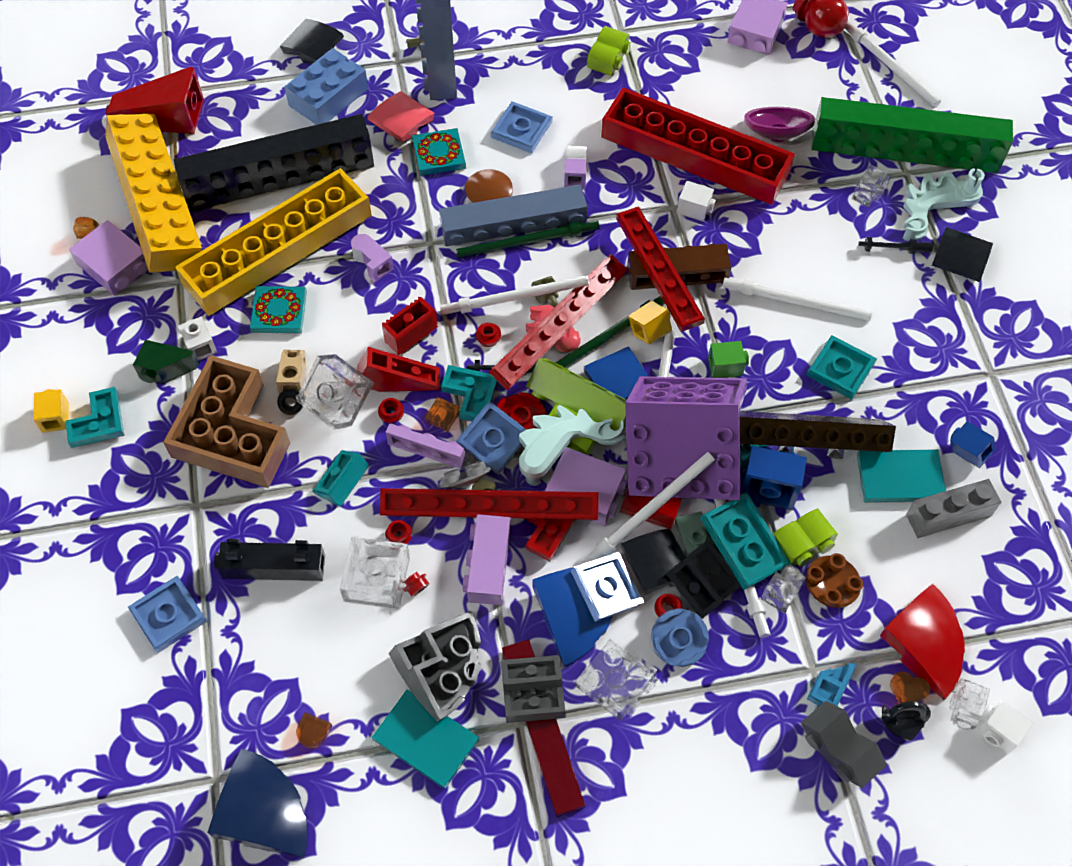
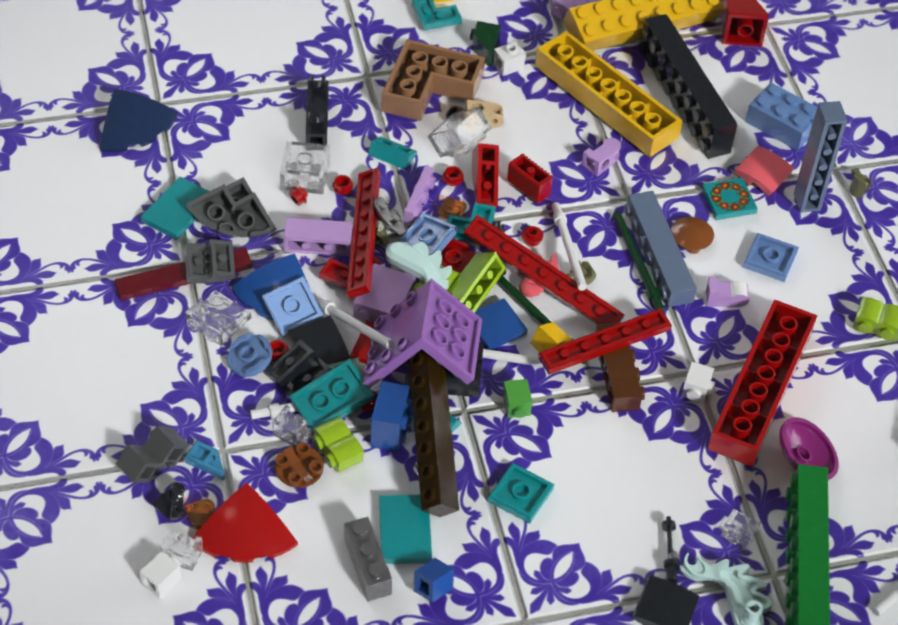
camera: 85 degrees right, 10 degrees down
medium blue tile [128,576,207,654] -> none
tile [250,286,307,333] -> none
black slope [280,19,344,64] -> none
clear orange tile [296,712,332,749] -> none
white bar [722,278,872,321] -> none

